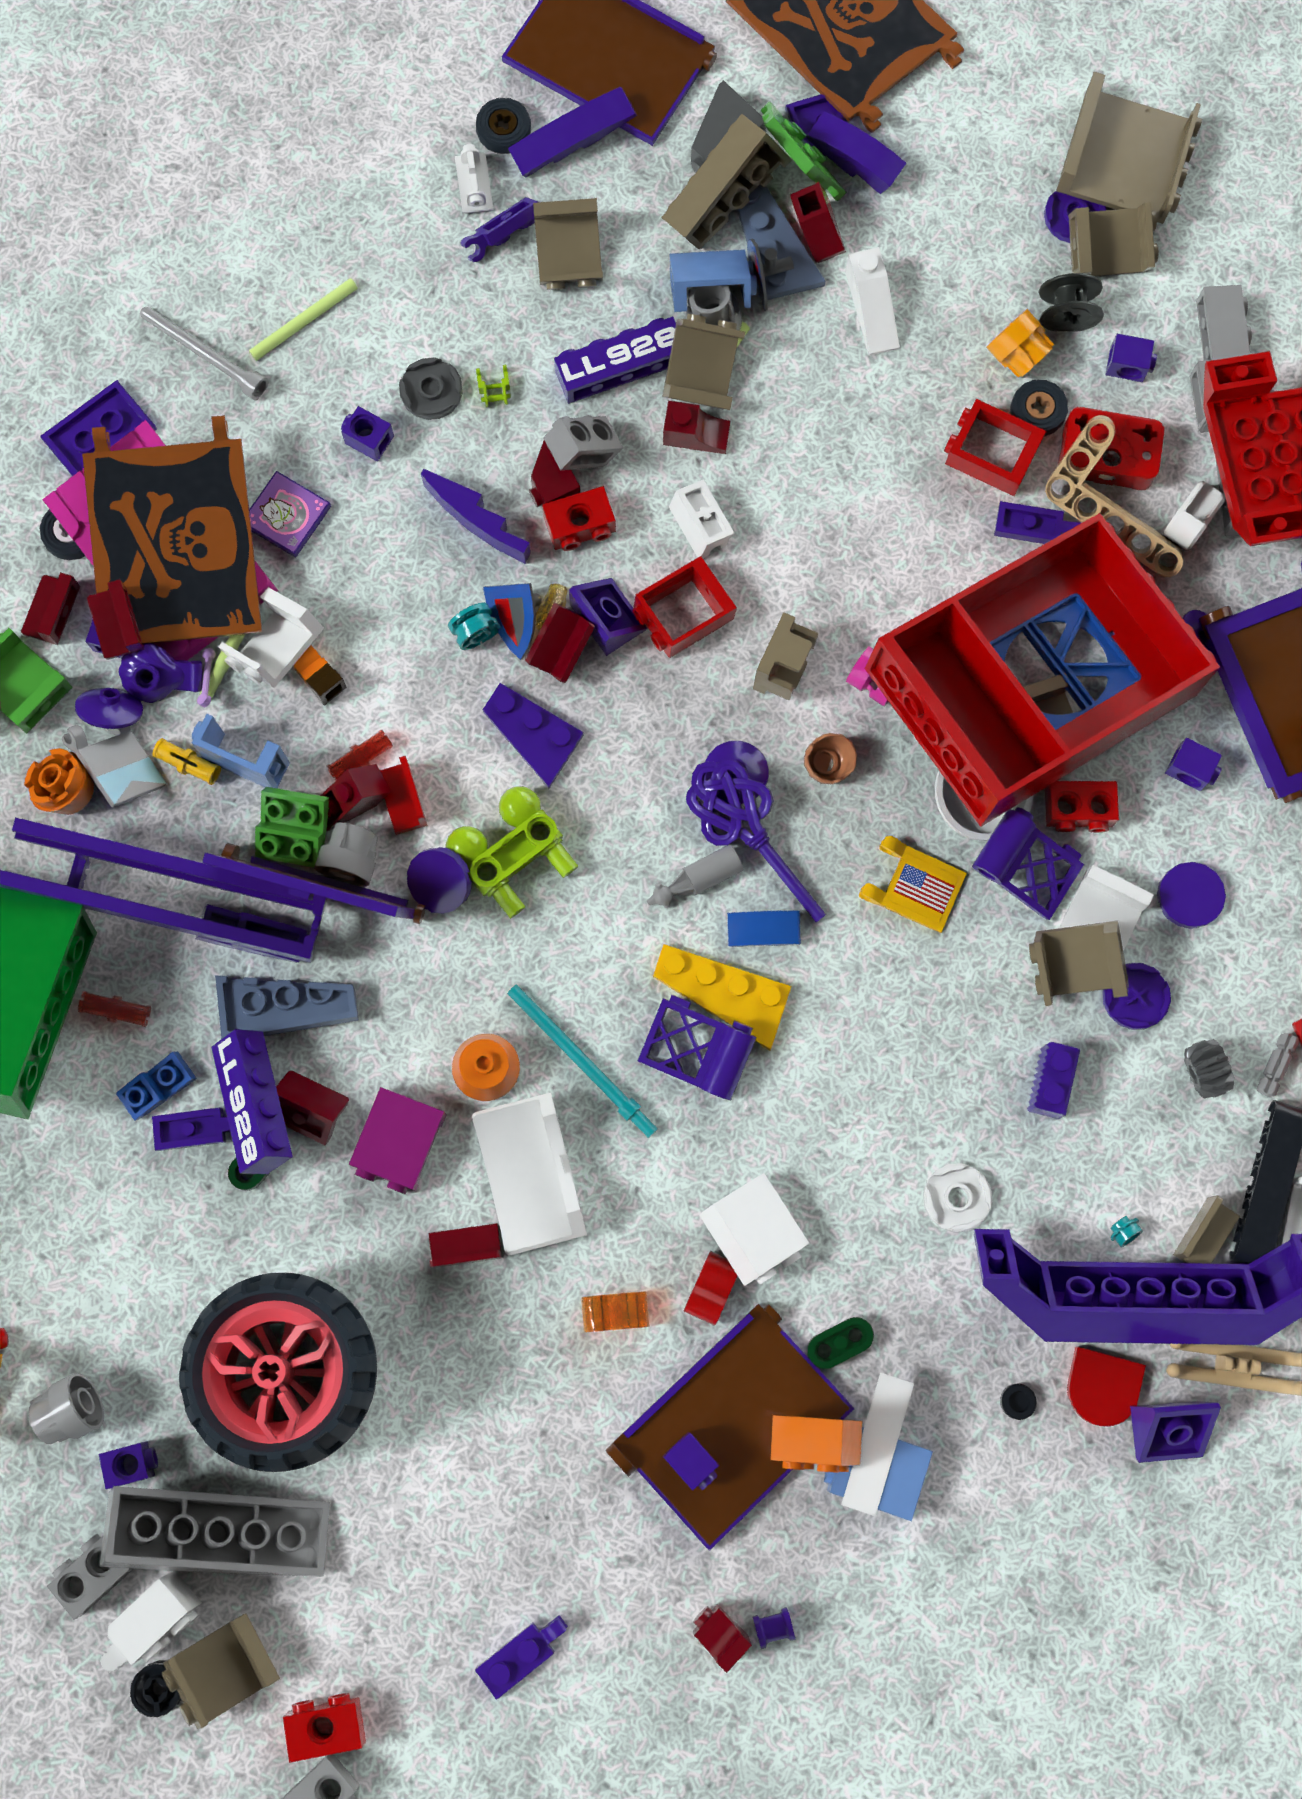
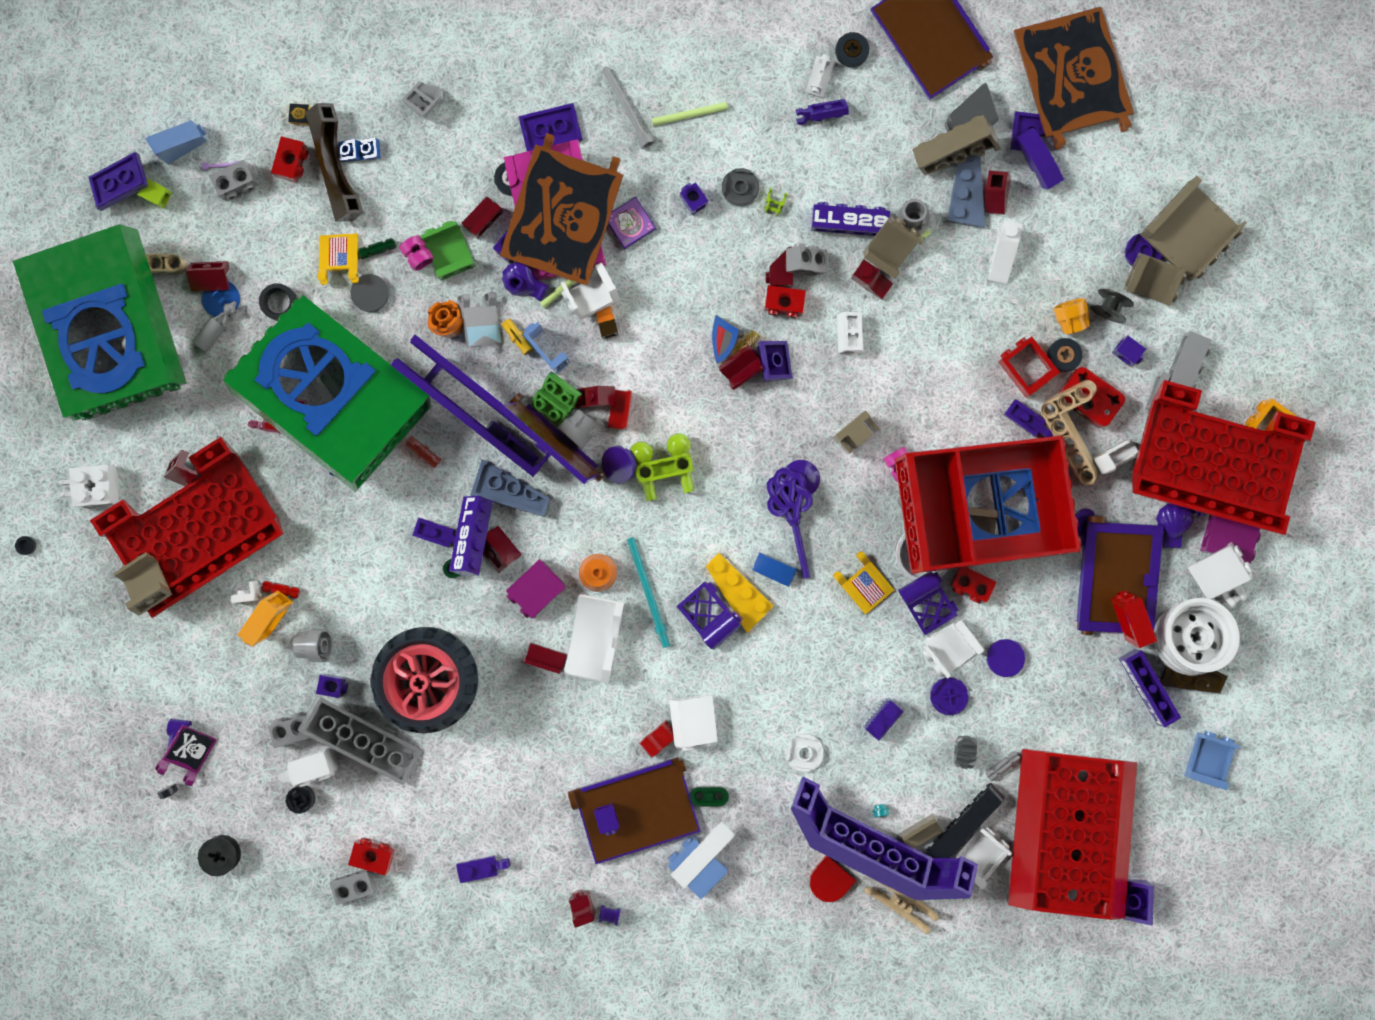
camera: 30 degrees right, 10 degrees up
dark purple dish [75,688,143,729] -> none
dark red panel [87,579,144,660] -> none
blue slope [116,1051,197,1121] -> none
dark tan panel [162,1613,280,1729] -> none
lavender hinge [197,648,216,708] -> none
clear red pin [326,730,393,781] -> none
dark purple slope [421,469,531,564] -> none
teal wheel [448,602,501,650] -> none
dark purple wing [482,683,584,789] -> none
dark purple slope [508,87,637,178] -> none
dark tan panel [533,198,603,290] -> none
clear orange axle [581,1291,650,1333] -> none
red window [633,556,737,658] -> none
light grey wheel [647,844,743,908] -> none
medium blue panel [669,249,757,312] -> none
dark grey shield [747,239,794,311] -> none
bright green wing [761,101,847,201] -> none
orange brick [771,1415,862,1473] -> none
nougat hair [804,733,857,784] -> none
black tile [1000,1384,1037,1420] -> none
dark tan panel [1029,921,1129,1006] -> none
dark purple slope [1130,1401,1221,1463] -> none
dark purple brick [1165,737,1222,791] -> none

